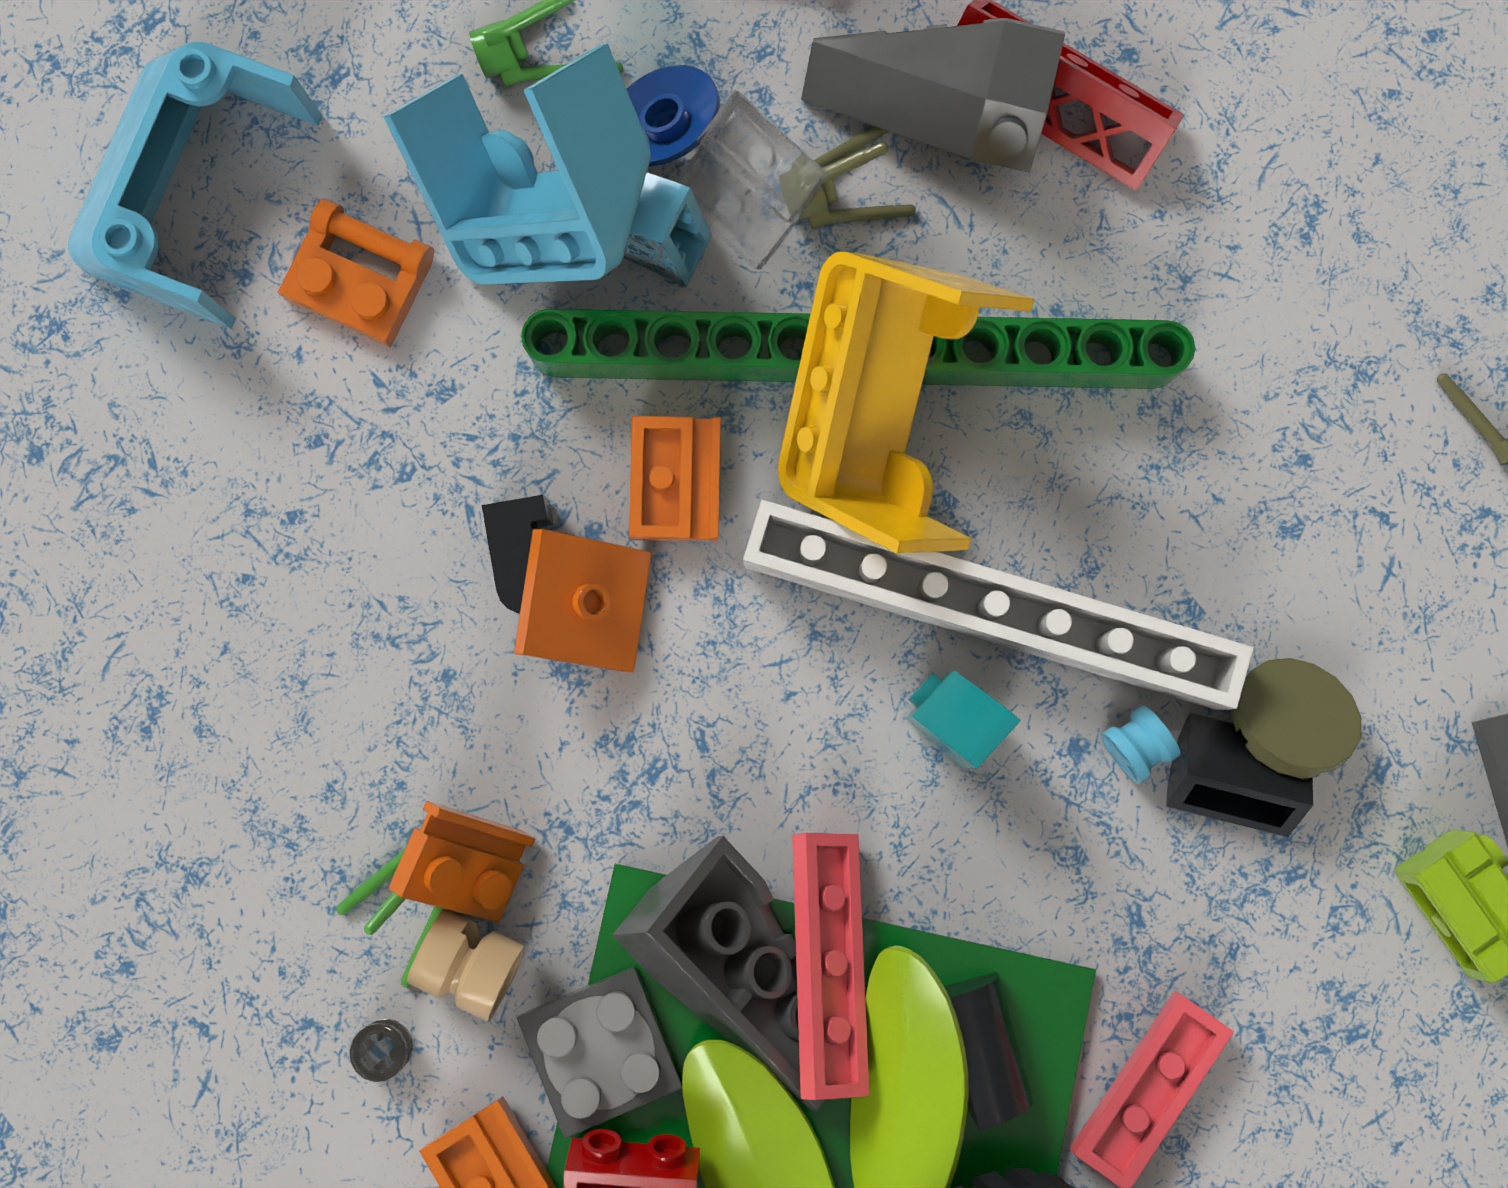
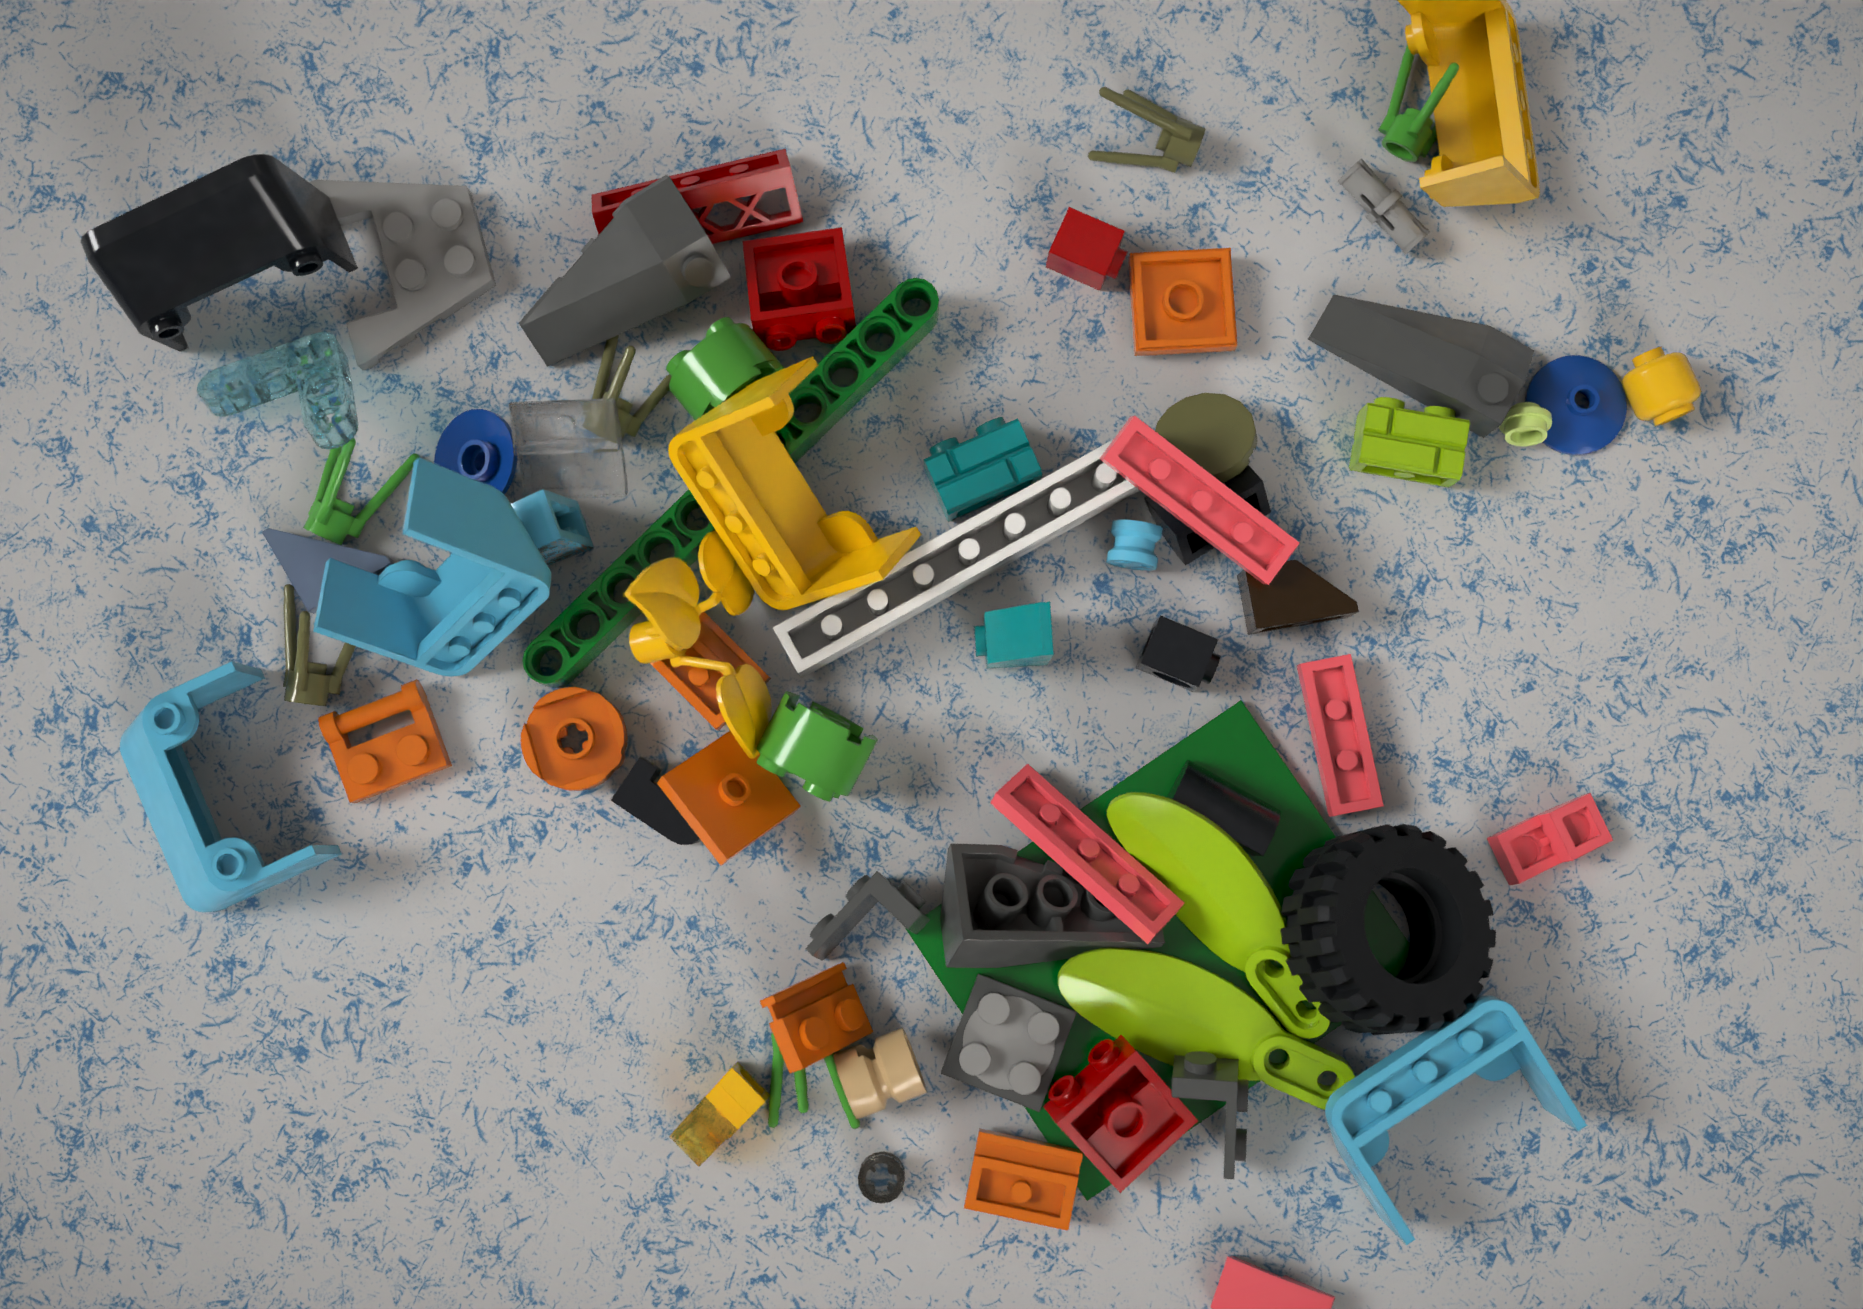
camera: 50 degrees left, 0 degrees up
none -> sand blue tile [262,528,394,614]
none -> olive plant [283,584,356,706]
none -> orange plate [521,687,628,791]
none -> yellow plant [624,530,772,759]
none -> bright green brick [666,317,785,420]
none -> leg [669,1061,770,1167]
none -> red plate [742,227,856,351]
none -> bright green brick [756,691,878,802]
none -> dark grey bracket [806,871,930,961]
none -> teal brick [923,417,1043,522]
none -> red brick [1046,207,1128,291]
none -> coral plate [1099,416,1300,585]
none -> orange plate [1128,248,1237,356]
none -> black brick [1136,615,1221,692]
none -> dark brown slope [1237,560,1359,635]

